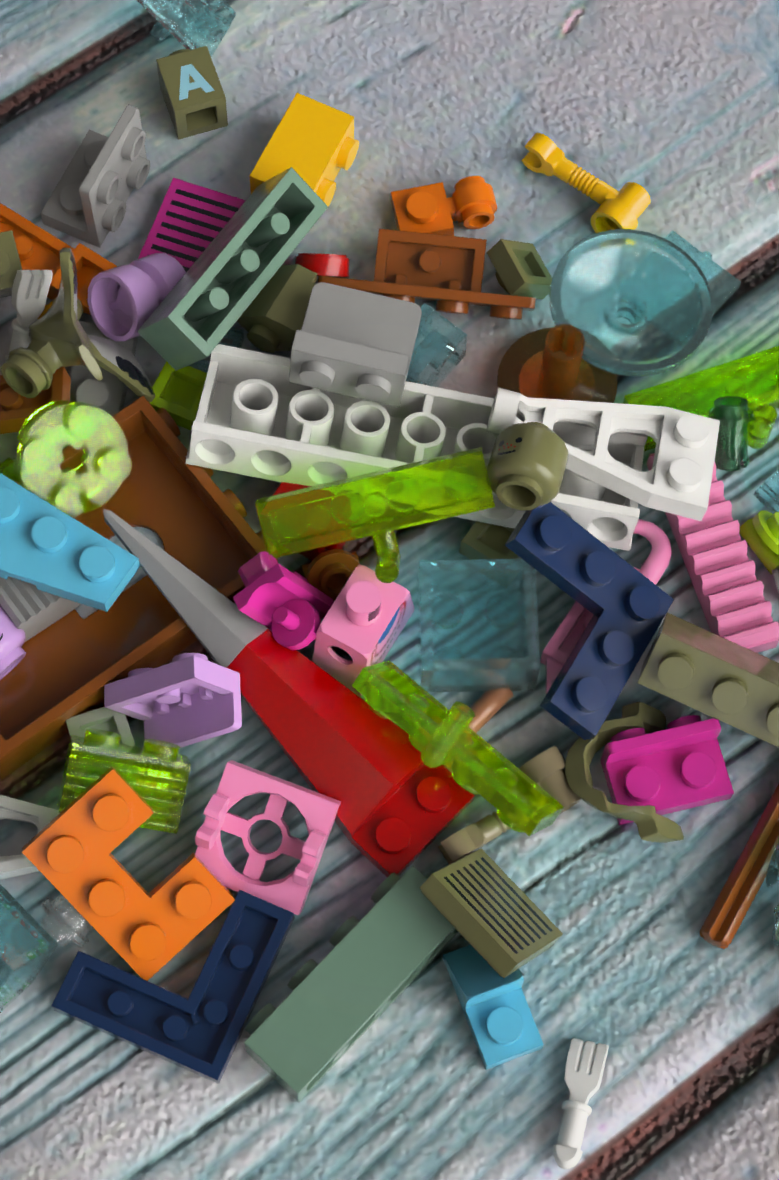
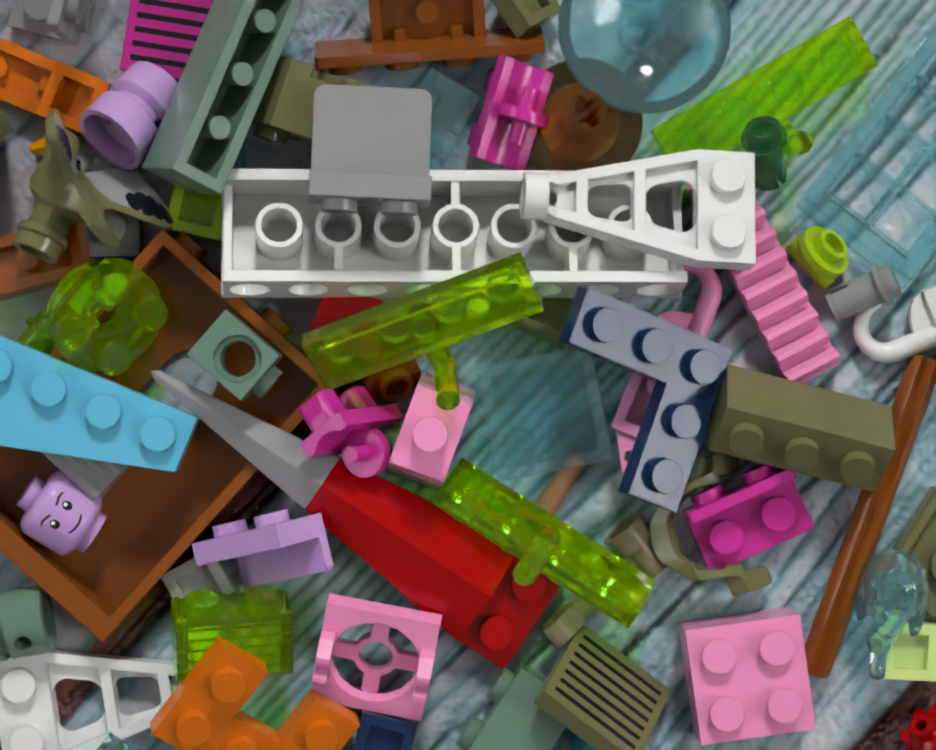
camera: 10 degrees left, 20 degrees up
white piece [5,270,53,362] -> none
red tile [295,253,350,278] -> none
olive head [486,422,568,511] -> none
none -> sand green brick [187,309,284,401]
none -> dark pink hips [467,55,554,170]
none -> bright pink brick [678,606,816,746]

